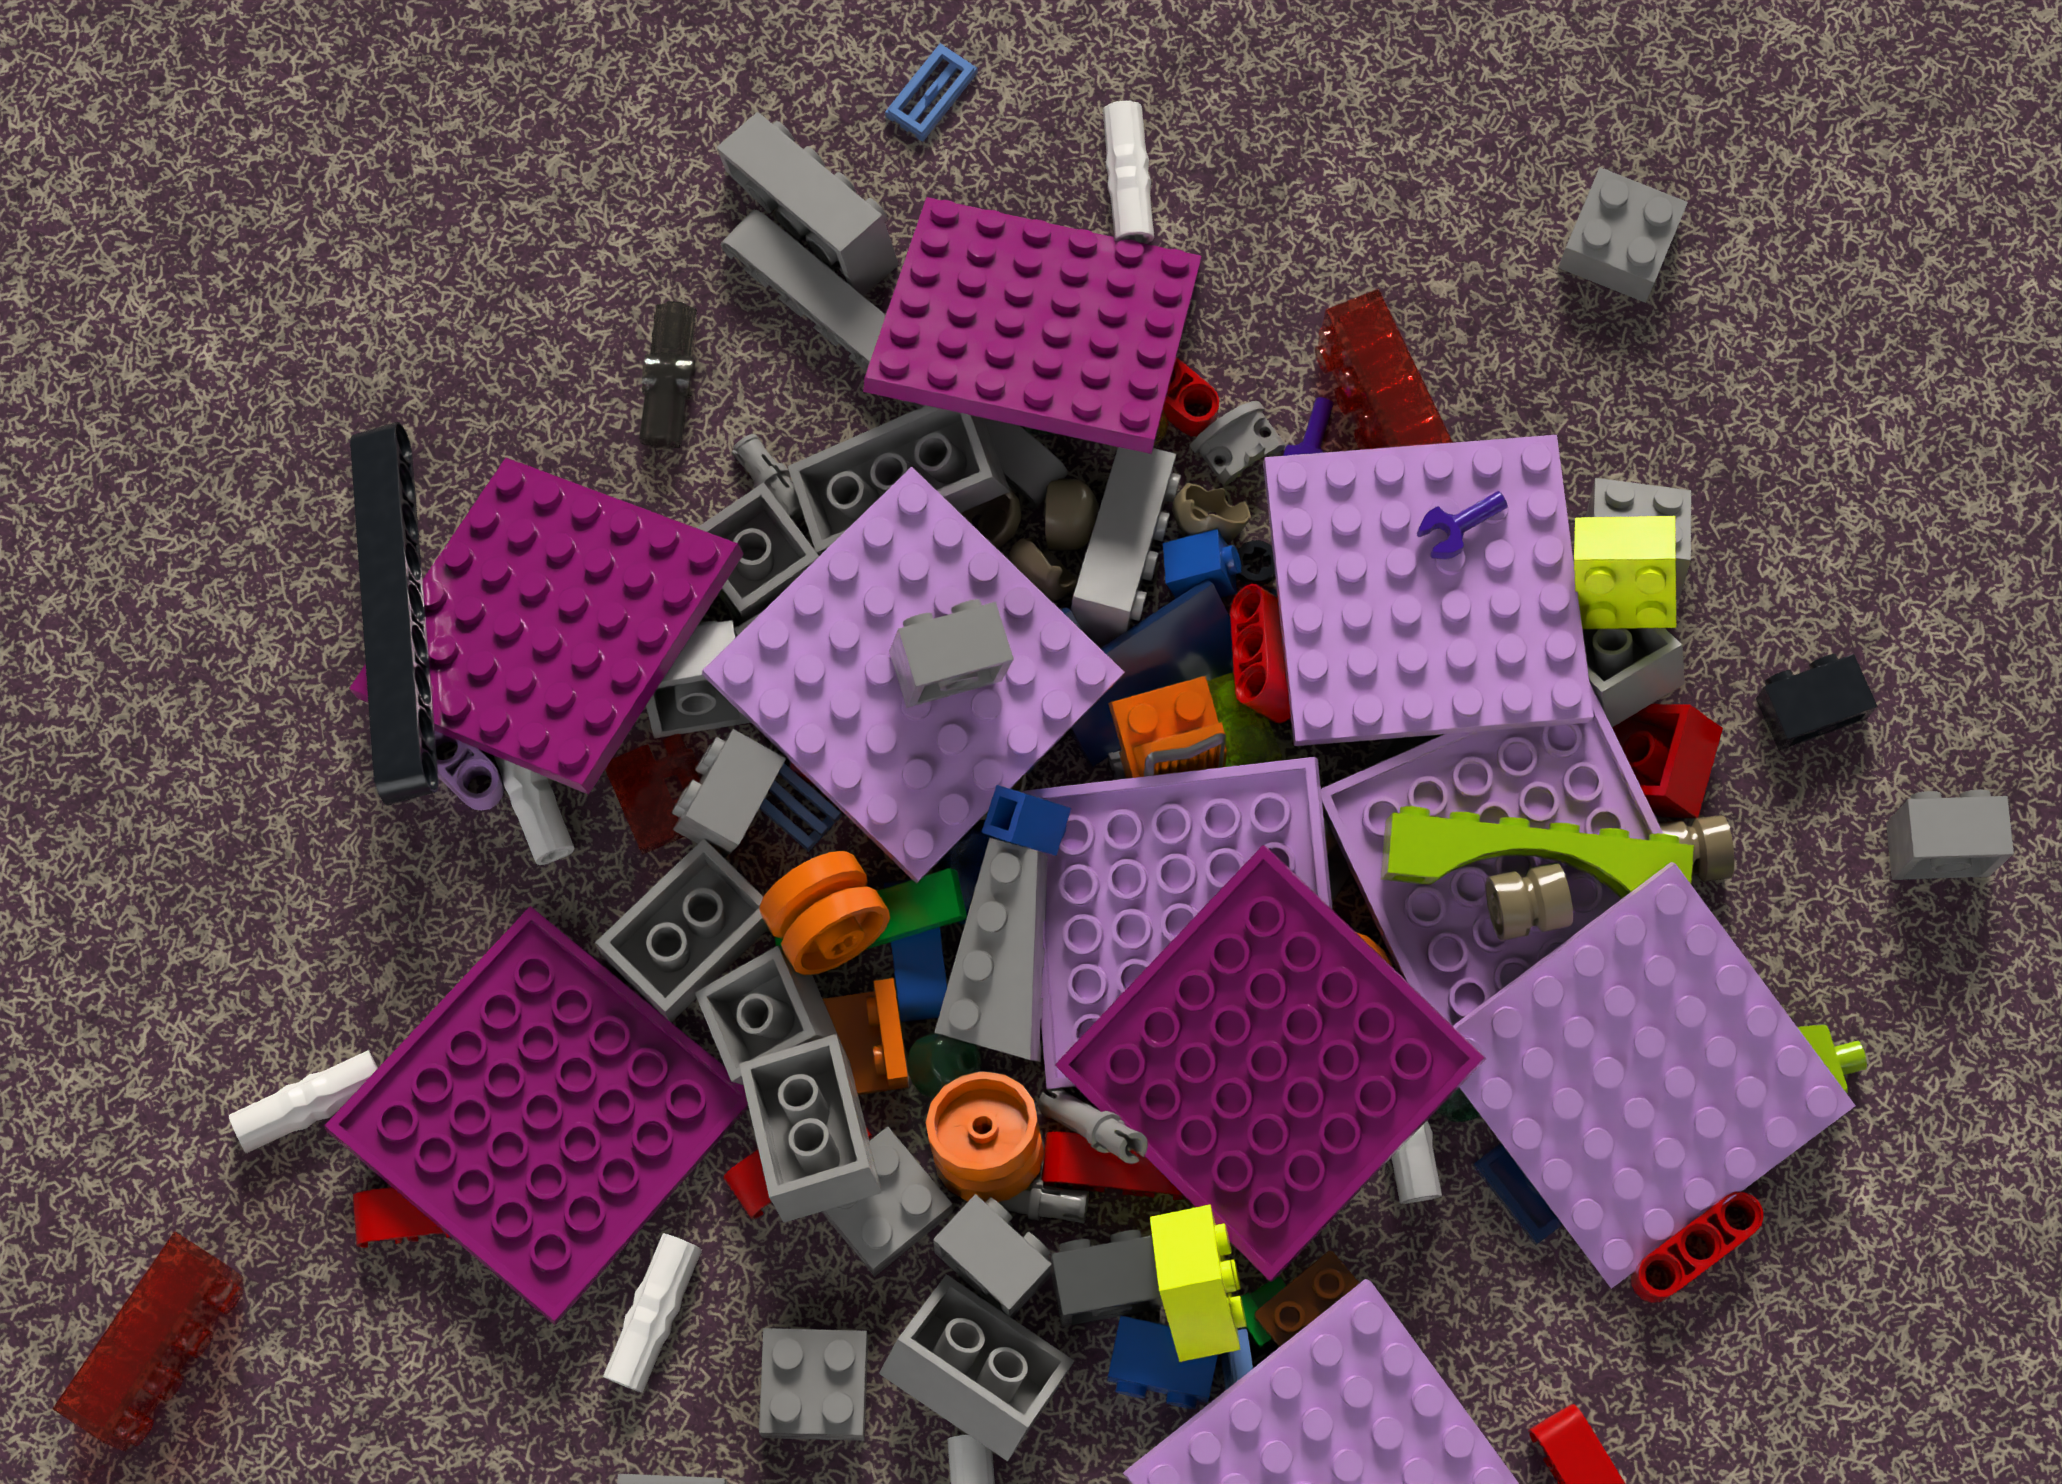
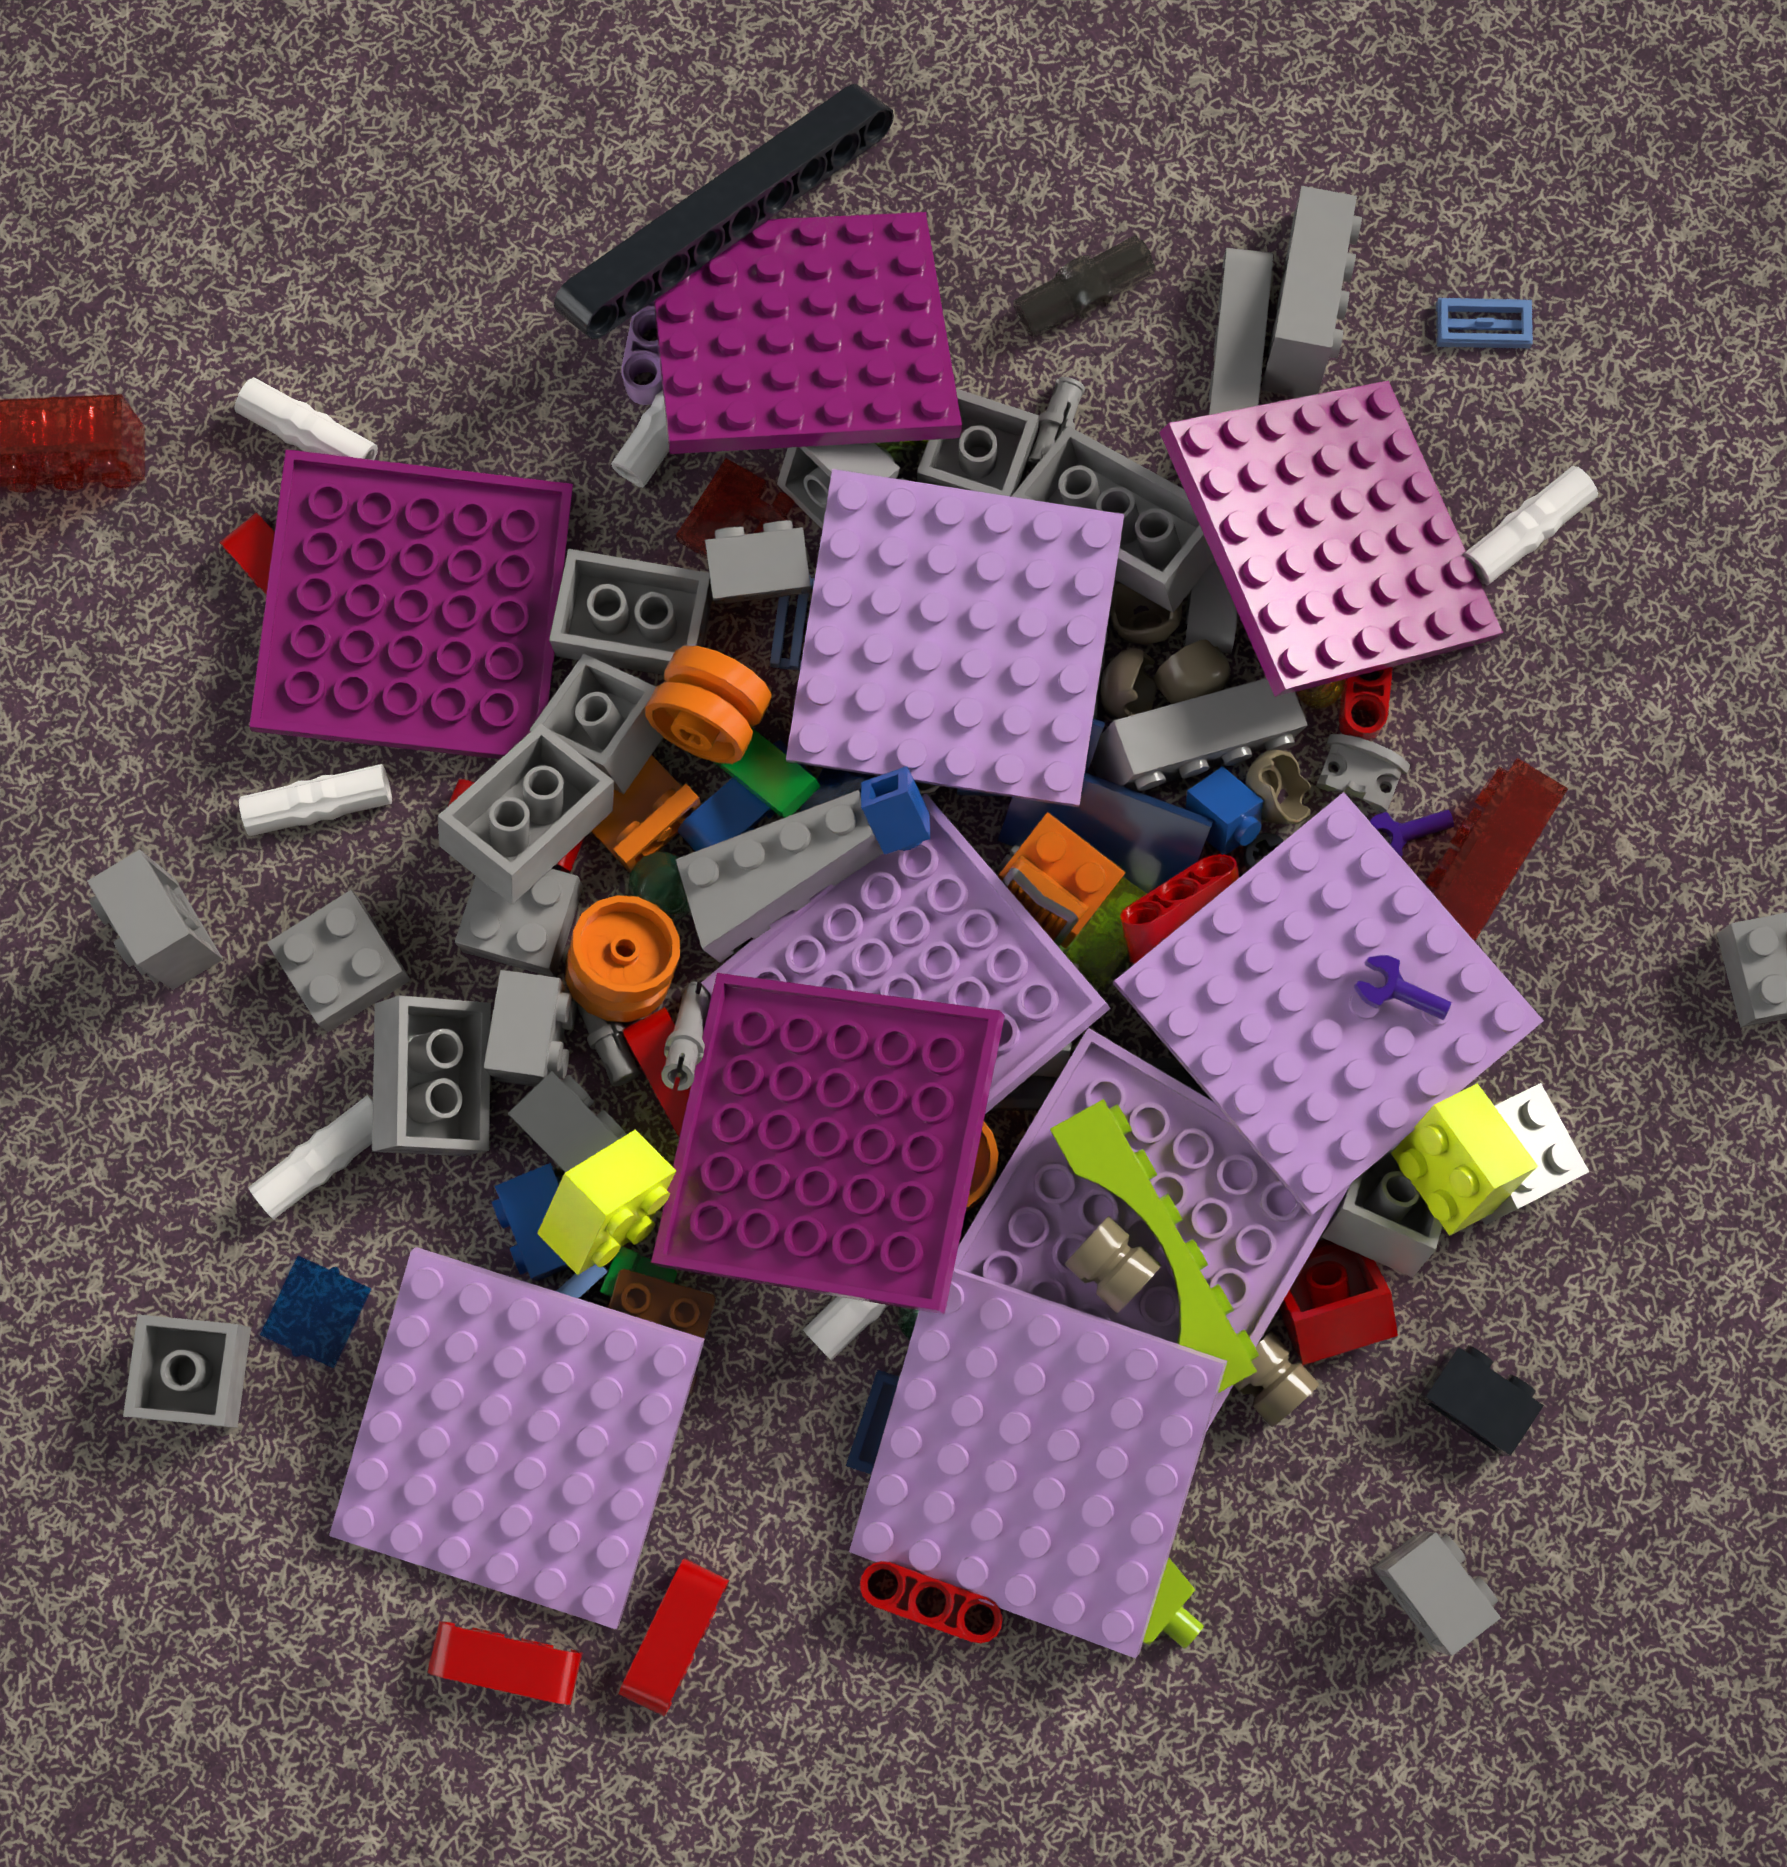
camera: 60 degrees right, 5 degrees up
light grey brick [889,599,1014,708] -> none

